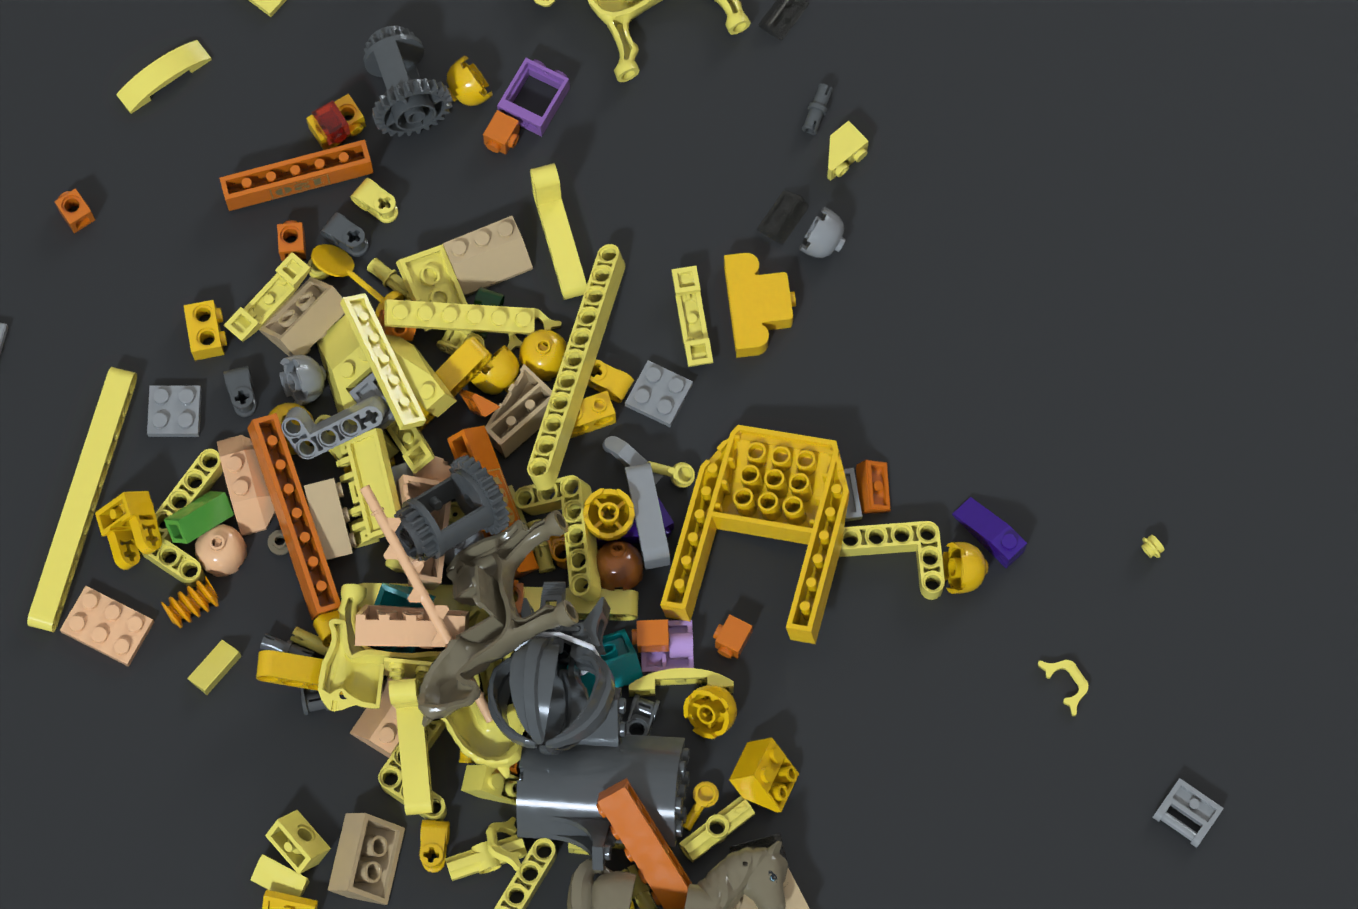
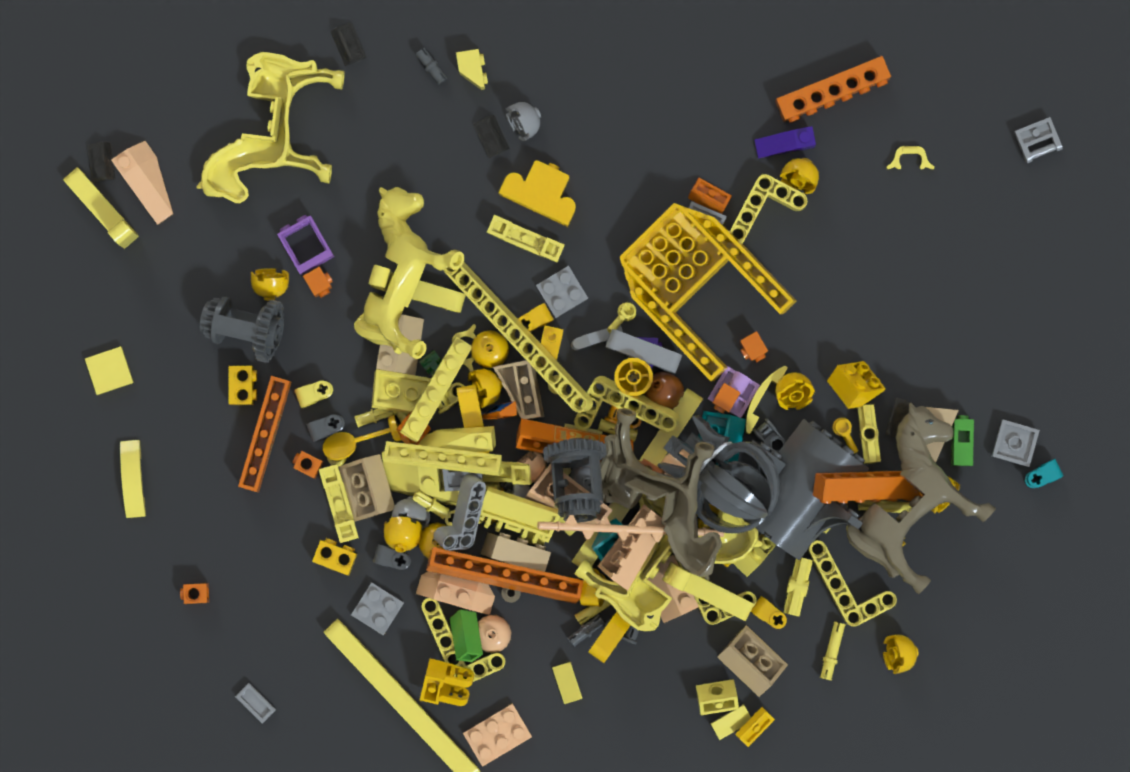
camera: 60 degrees left, 15 degrees up
light orange piece [160,576,219,629] -> none
clear red brick [312,101,350,145] -> none
light yellow helmet [486,817,522,871] -> none
light yellow plate [1141,534,1165,558] -> none
none -> light yellow animal [354,187,464,359]
none -> yellow cylinder [384,516,422,552]
none -> light yellow axle [413,491,449,519]
none -> orange brick [775,56,891,123]

